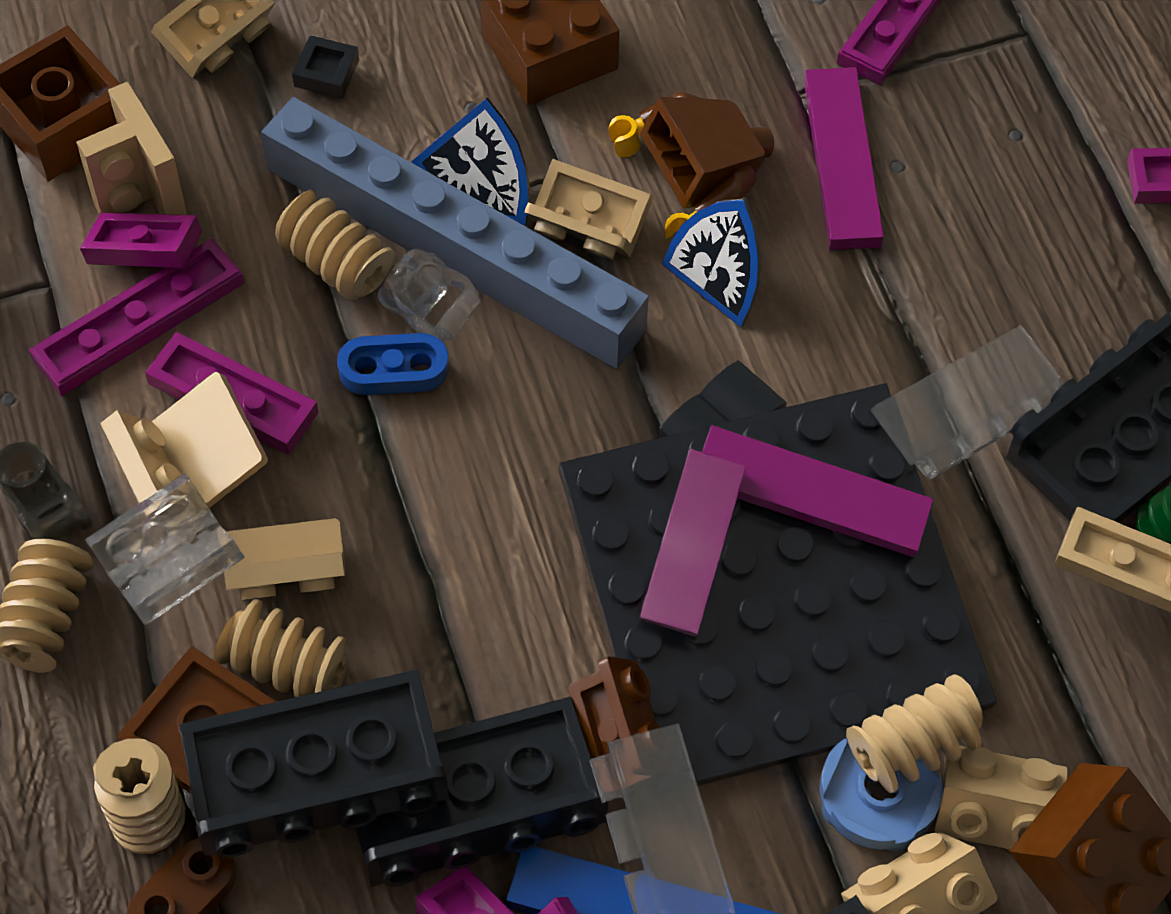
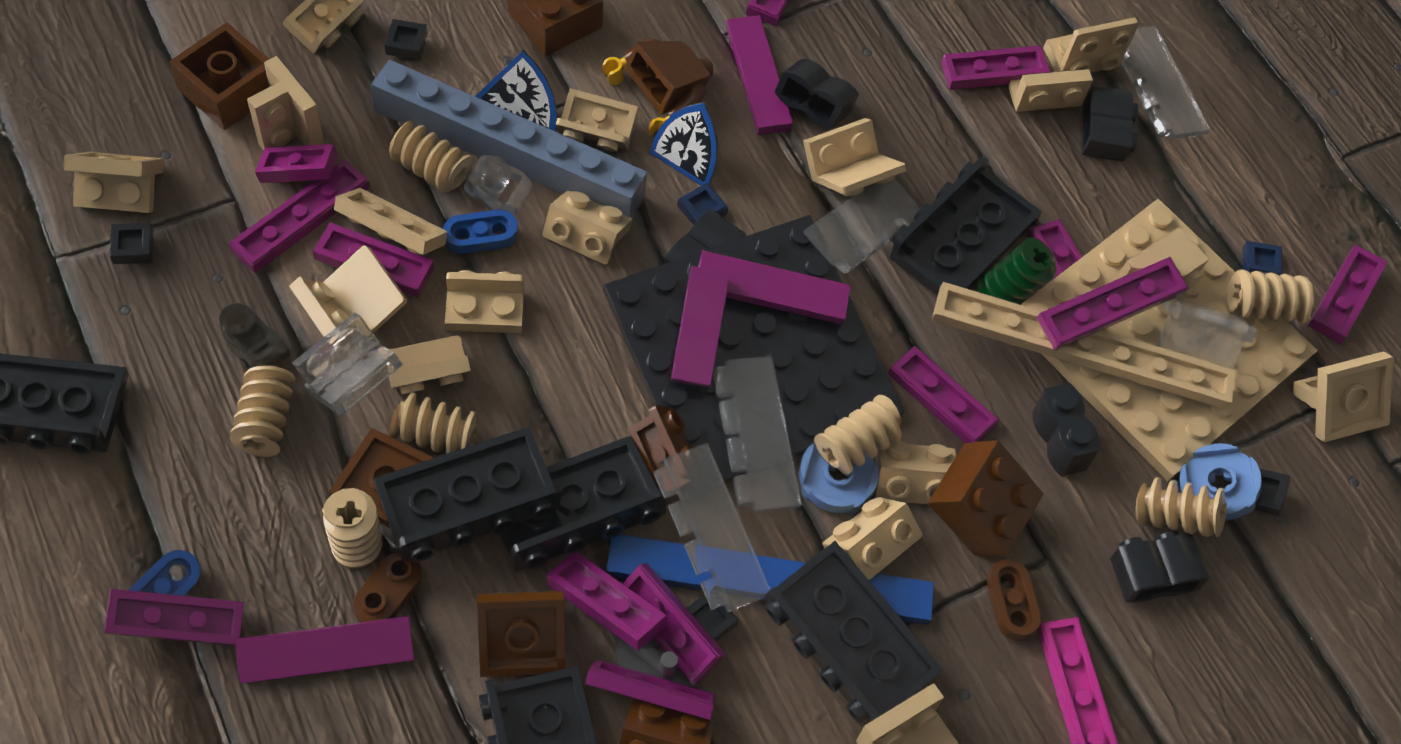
camera: 15 degrees left, 0 degrees up
none -> tan plate [334,188,448,255]
none -> tan bracket [445,270,524,333]
none -> tan bracket [542,190,633,264]
none -> dark blue tile [677,183,729,225]
none -> clear windscreen [713,356,802,512]
none -> black brick [775,59,859,128]
none -> tan bracket [803,118,906,196]
none -> magenta tile [888,346,1000,443]

